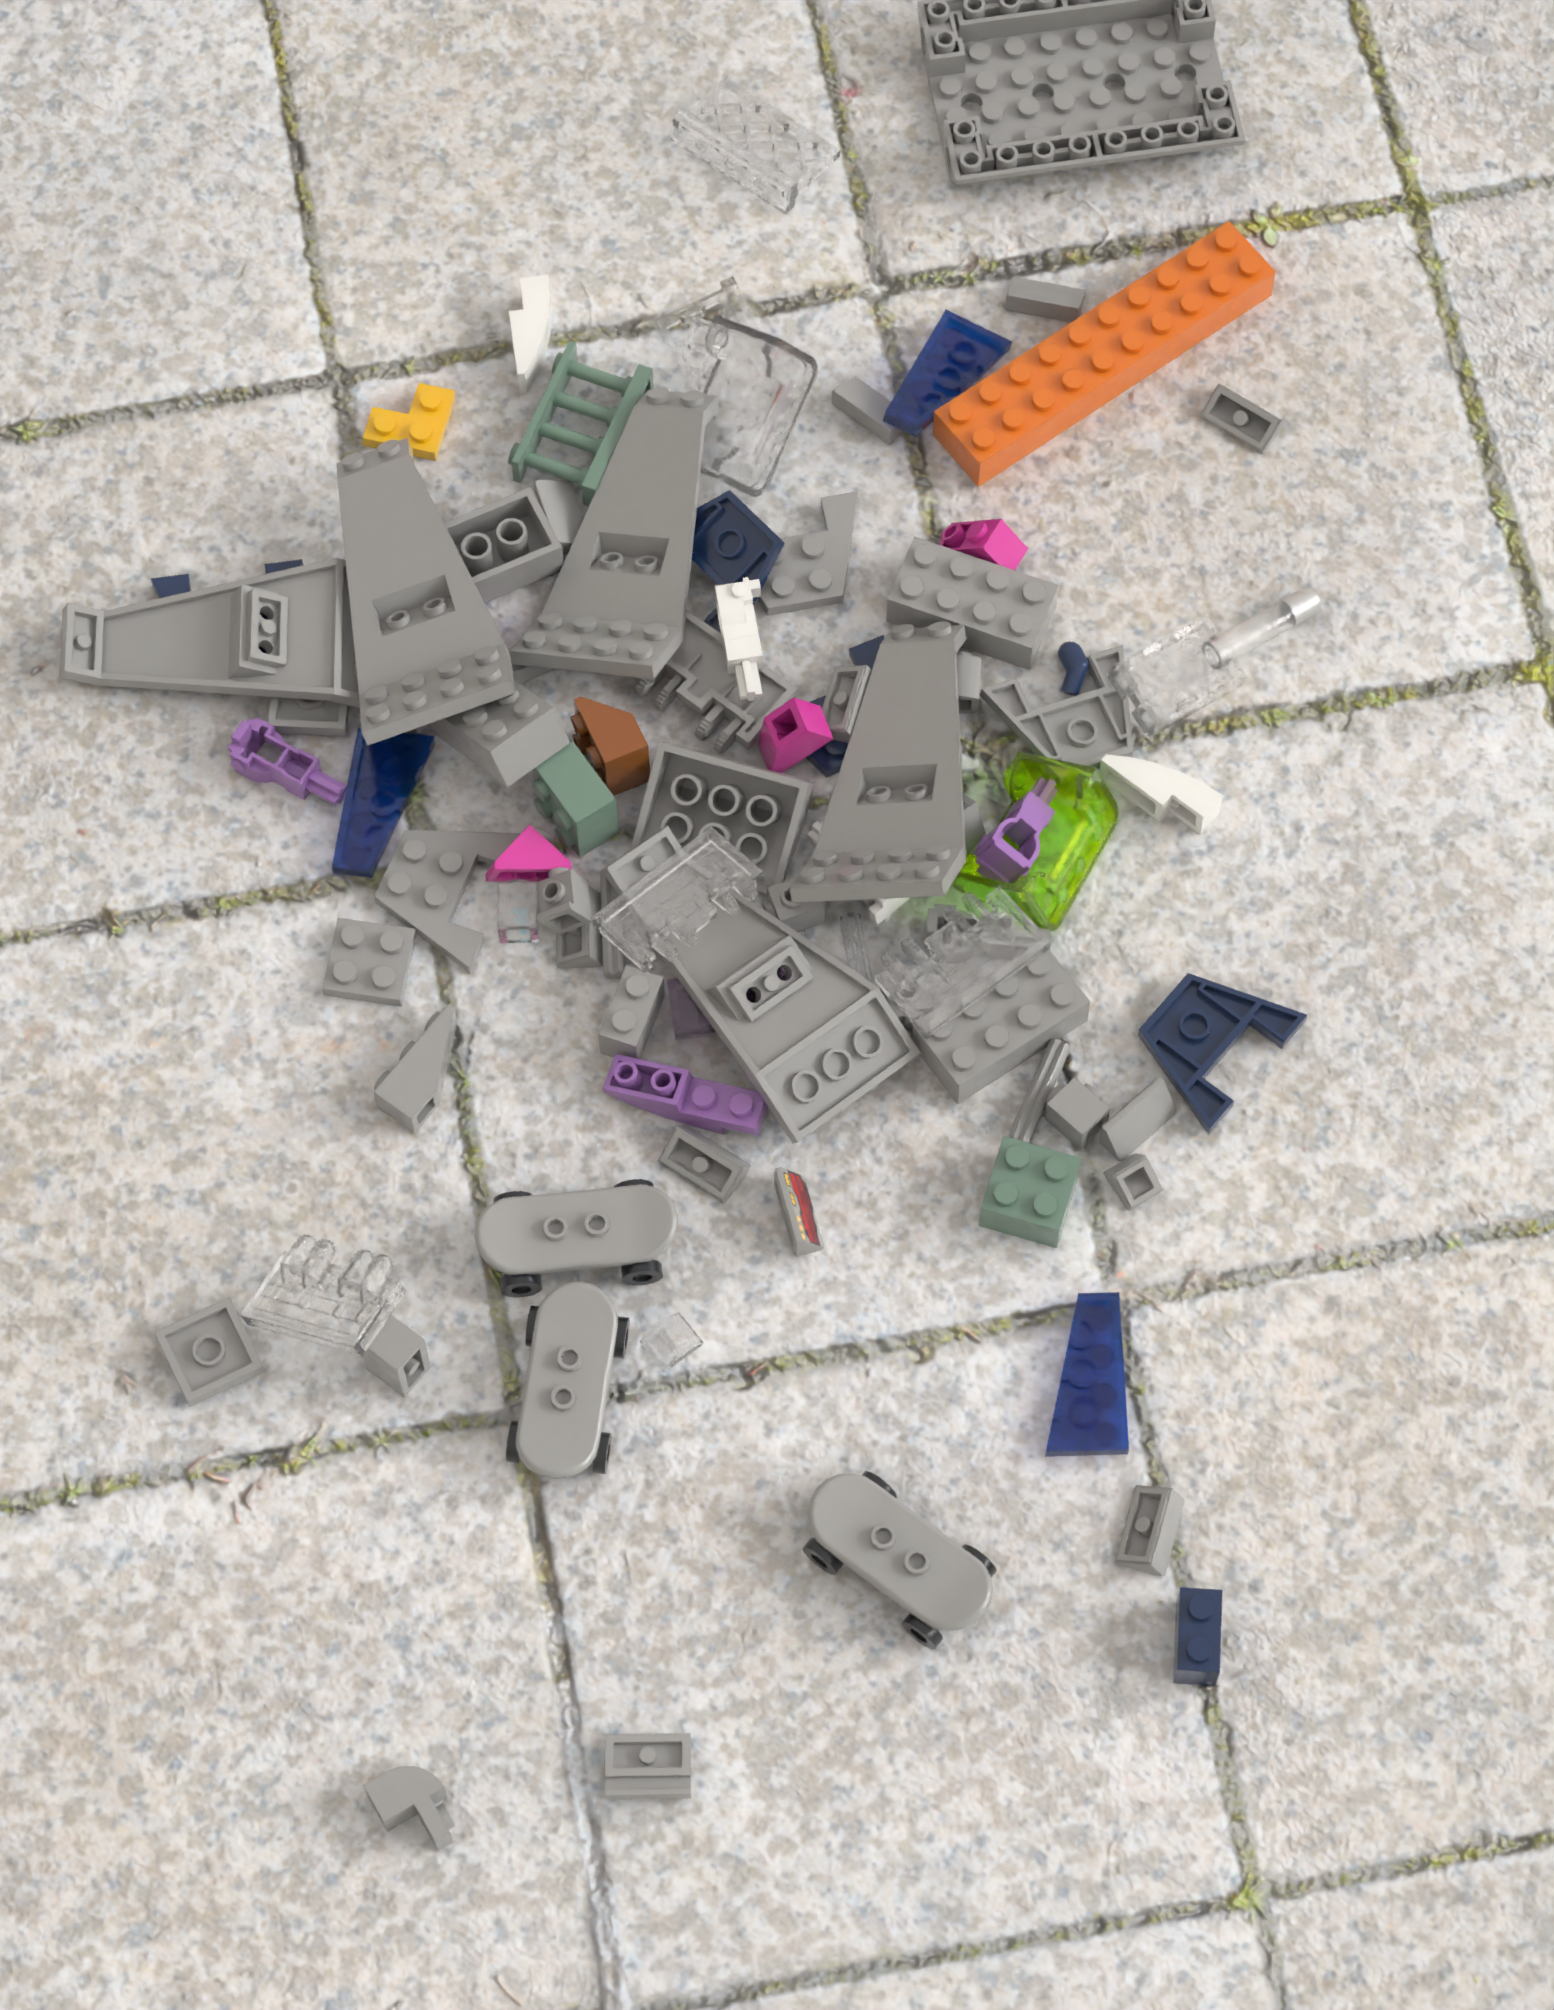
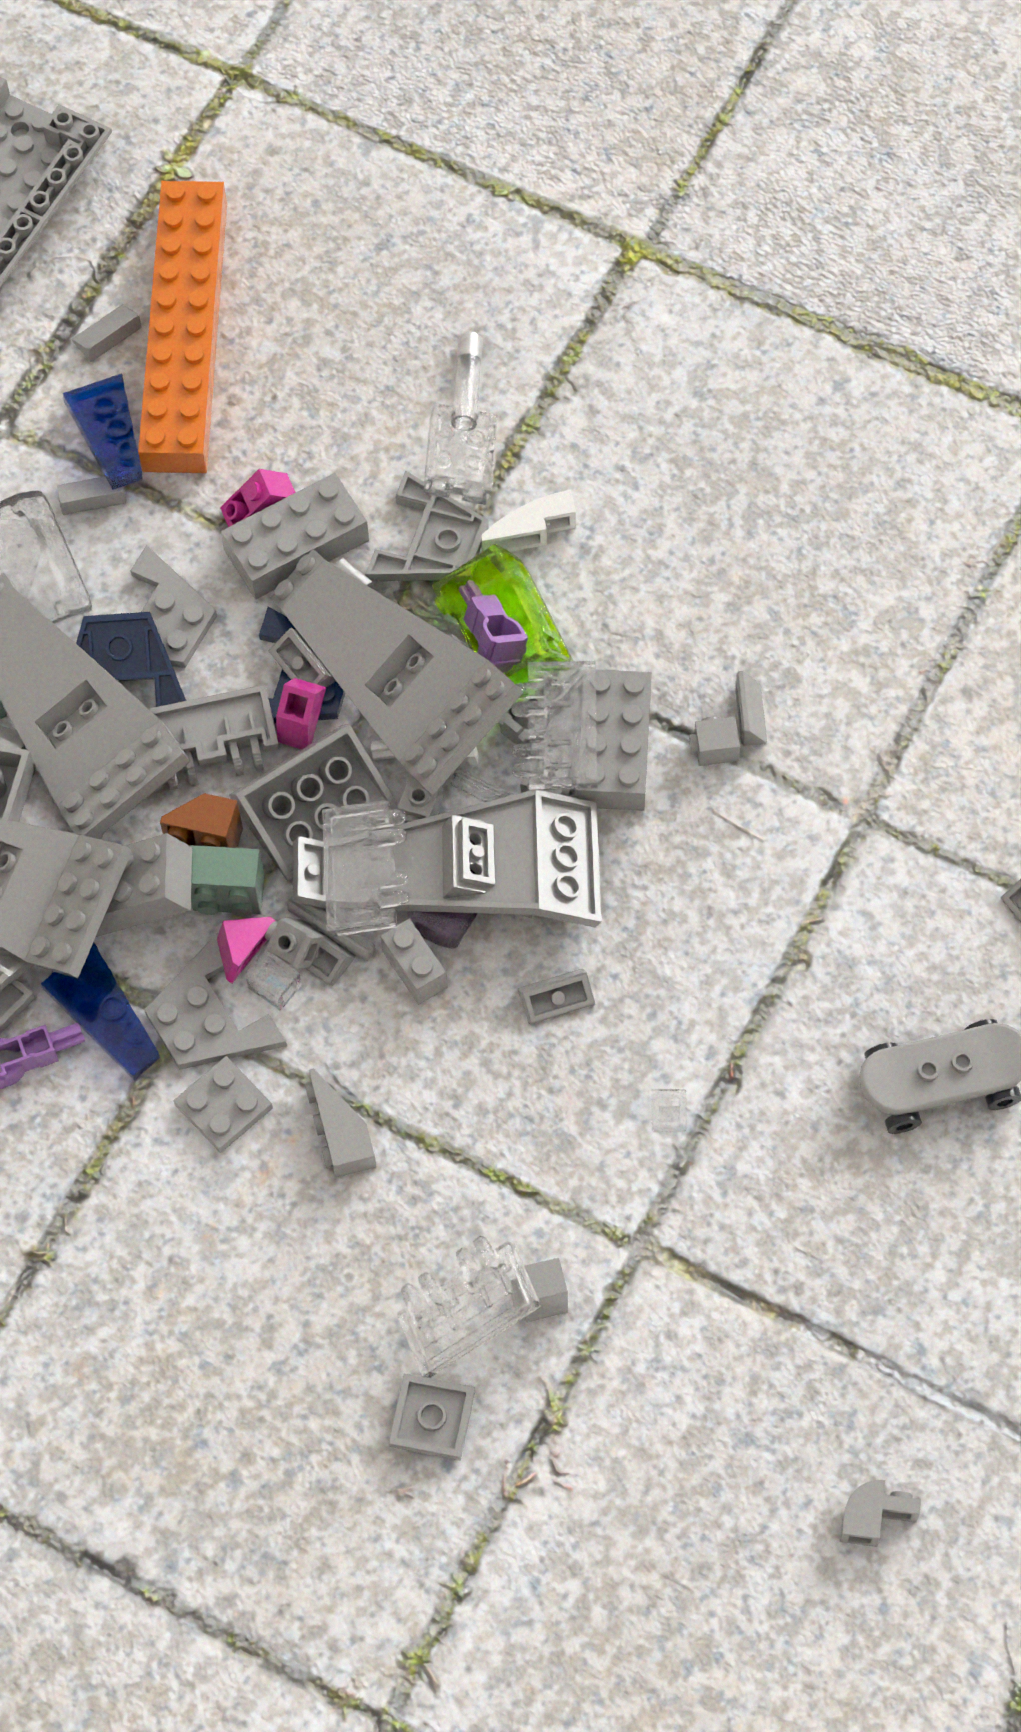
camera: 50 degrees left, 0 degrees up
light grey piece [474,1179,678,1297] -> none
light grey piece [506,1282,630,1478] -> none
medium lavender slope [602,1054,768,1136] -> none
light grey plate [604,1733,691,1800] -> none
white piece [715,577,763,701] -> none
slope [774,1167,824,1257] -> none
sand green brick [979,1136,1082,1248] -> none
light grey axle [1009,1039,1070,1143] -> none
clear blue wing [1045,1292,1129,1457] -> none
dark blue arm [1058,641,1089,696] -> none
light grey slope [1103,1153,1164,1211] -> none
dark blue wing [1138,973,1307,1135] -> none
light grey slope [1200,383,1286,454] -> none

